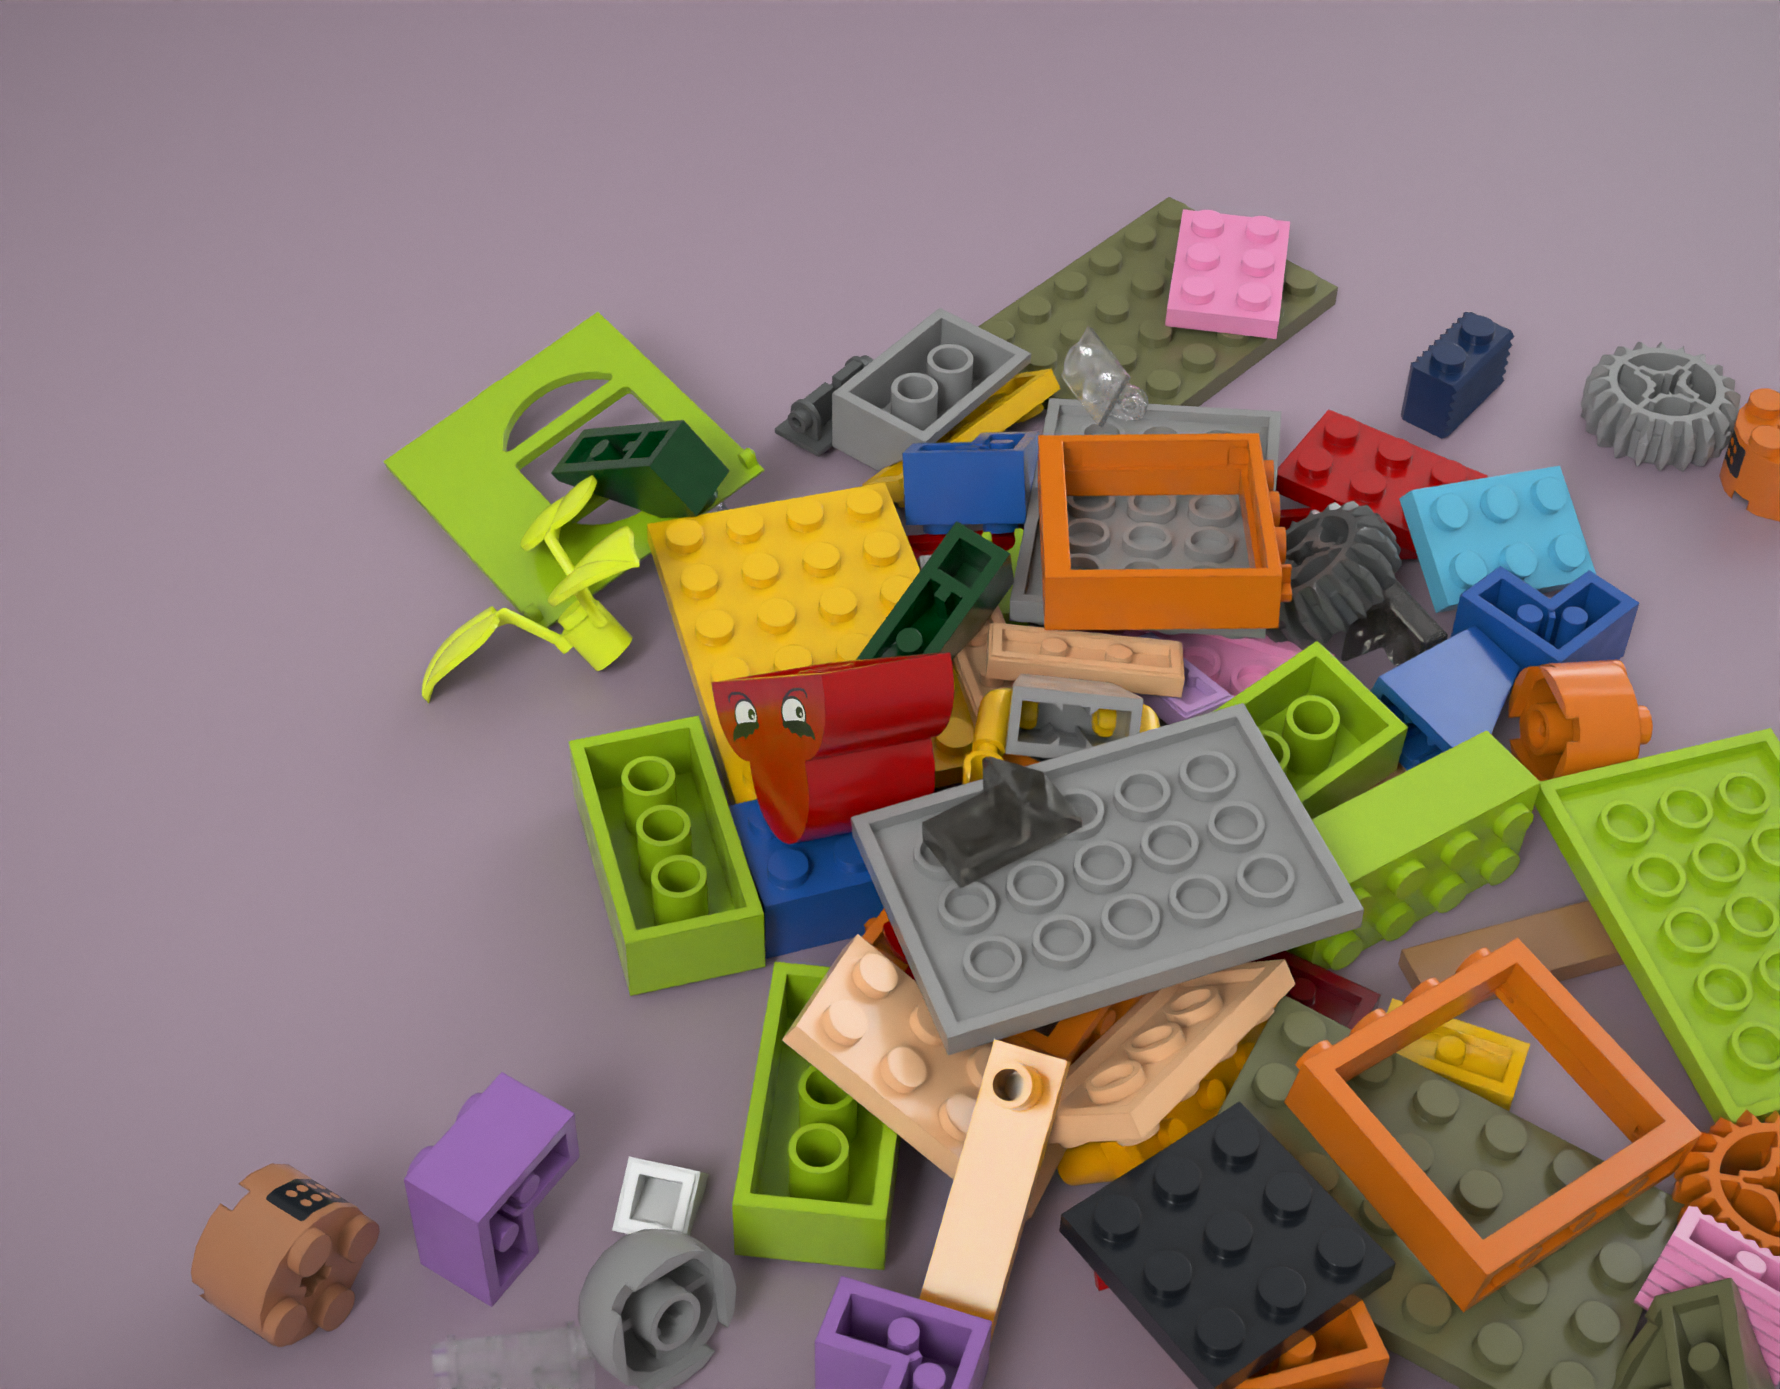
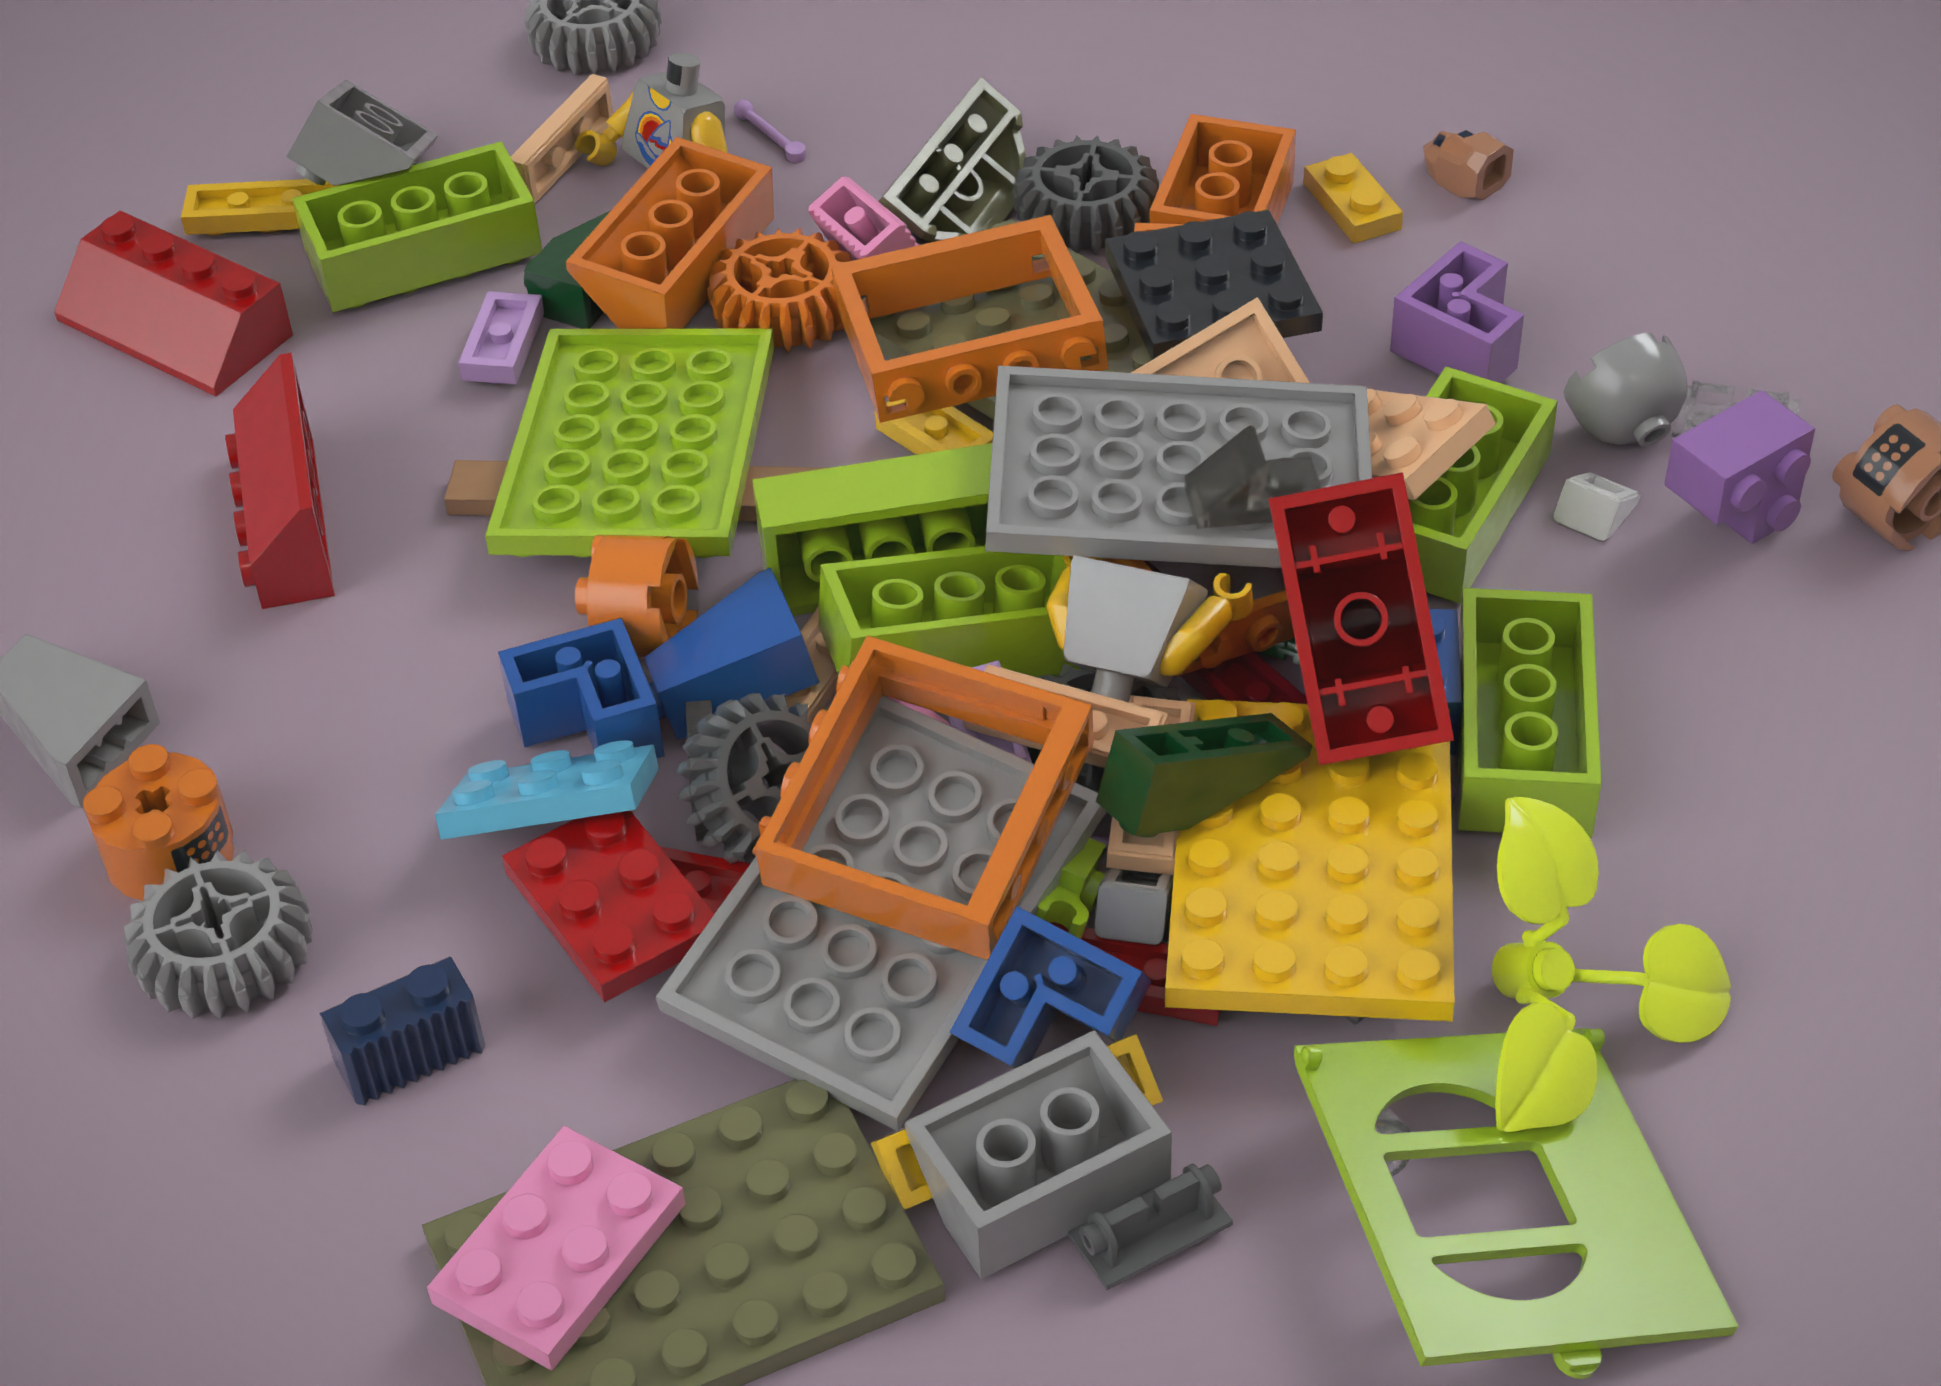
camera: 155 degrees left, 0 degrees up
dark green slope [551,420,730,518] -> none
piece [919,1039,1071,1344] -> none
clear hinge [1061,326,1148,428] -> none

